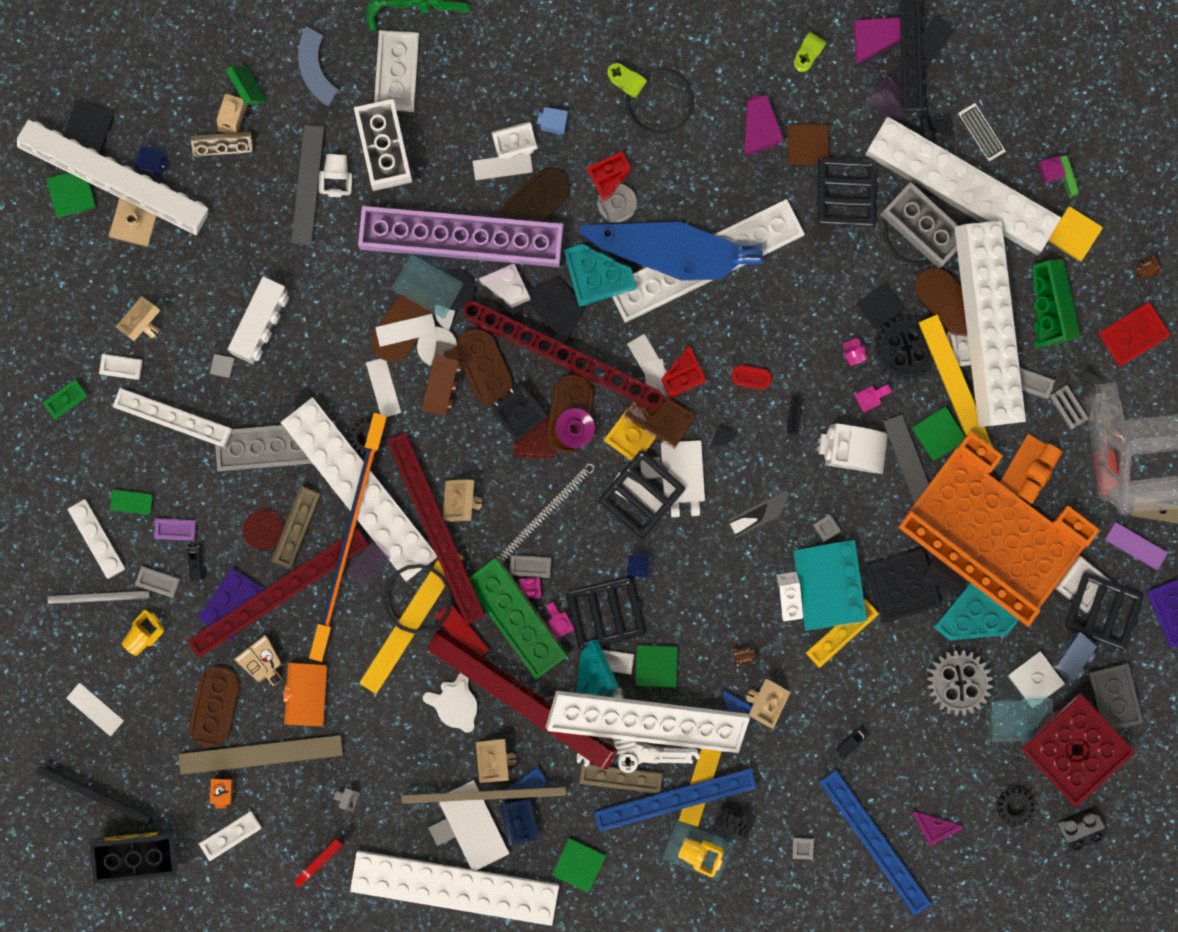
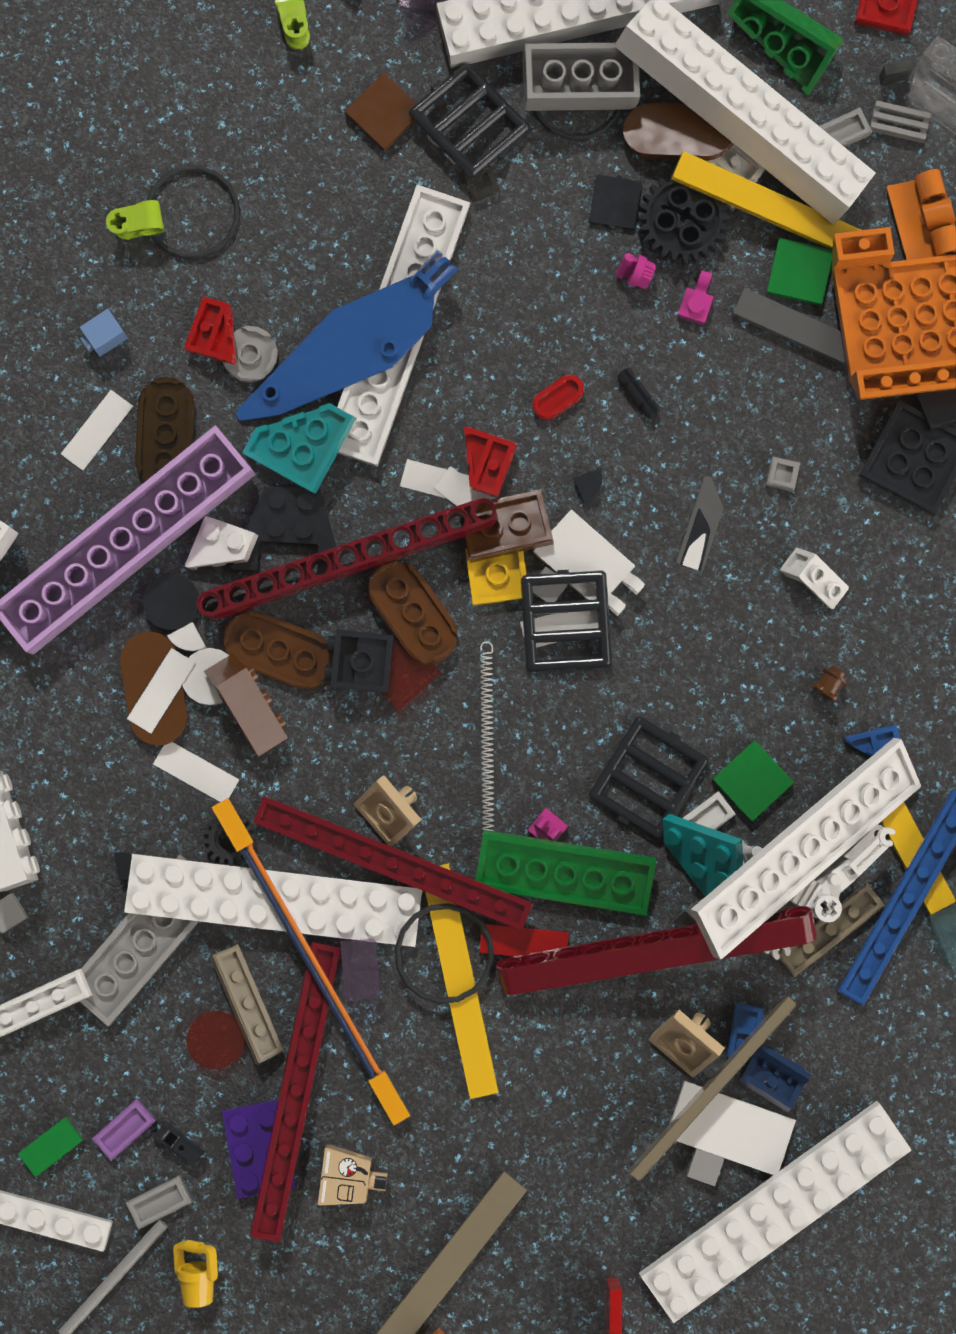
camera: 40 degrees left, 0 degrees up
reddish brown tile [189,666,239,747] -> none
orange panel [284,663,327,726] -> none
light grey tile [333,788,360,812] -> none
clear light blue plate [391,254,464,319] -> none
white tile [423,673,477,732] -> none
white bracket [492,122,538,160] -> none
light grey tile [510,555,551,578] -> none
dark pink plate [546,602,574,639] -> none
green tile [552,838,606,893] -> none
magenta dish [555,408,595,448] -> none
clear blue brick [626,555,649,579] -> none
magenta slope [744,94,783,157] -> none
tan tile [746,679,791,729] -> none
teal slope [793,540,867,631] -> none
yellow tile [806,599,879,668] -> none
white piece [817,423,888,474] -> none

